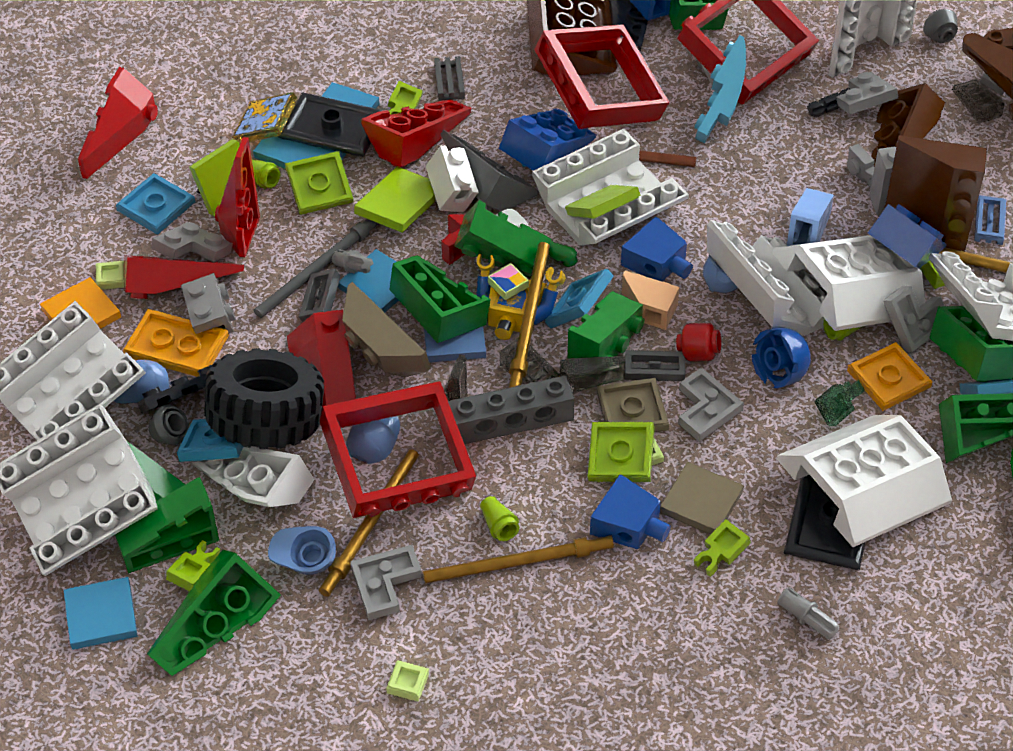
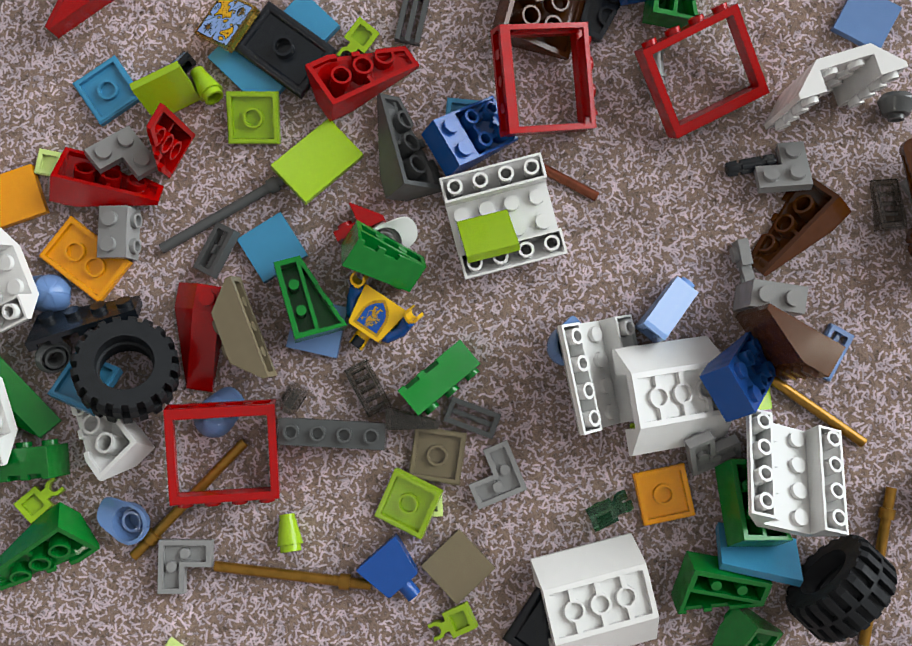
camera: 25 degrees right, 35 degrees up
light grey axle [332,249,373,273] -> none
white brick [426,145,479,212] -> none
tile [488,263,529,300] -> none
pearl gold bar [508,242,550,388] -> none
dark azure tile [544,269,614,328] -> none
green arm [548,240,578,267] -> none
blue torso [621,216,693,282] -> none
light nougat slope [622,271,680,330] -> none
red head [676,323,722,362] -> none
medium azure slope [694,35,746,143] -> none
blue cylinder [752,327,811,389] -> none

